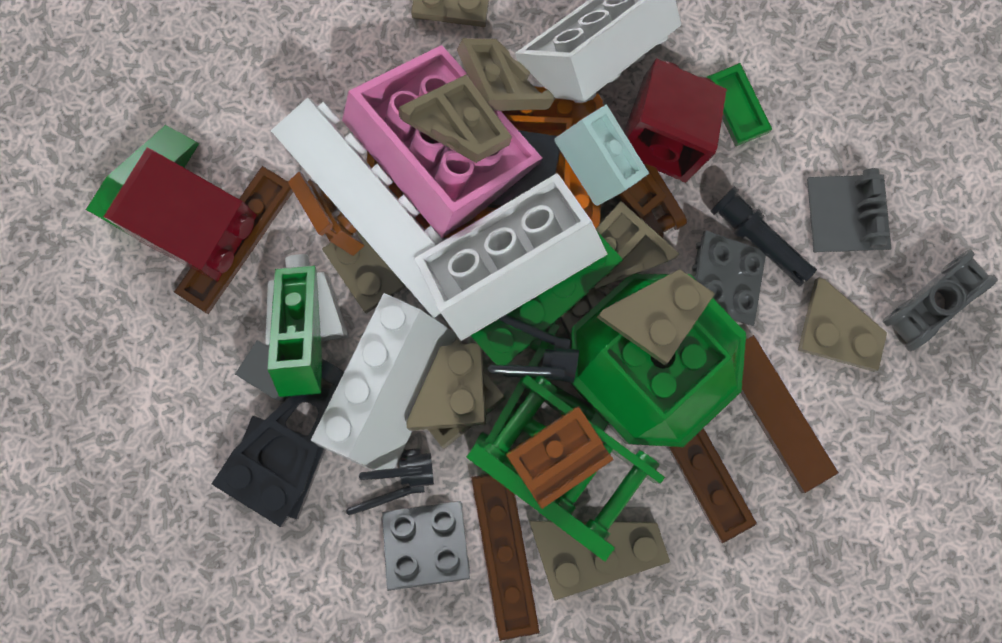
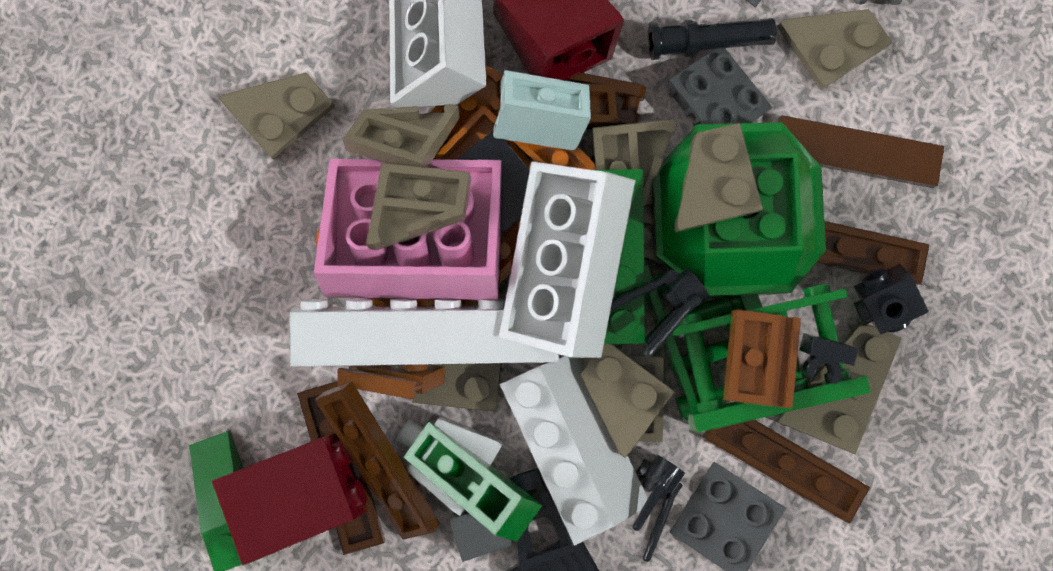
camera: 50 degrees left, 5 degrees up
none -> reddish brown tile [315,381,440,540]
none -> black tile [799,333,859,384]
none -> black brick [853,264,929,335]

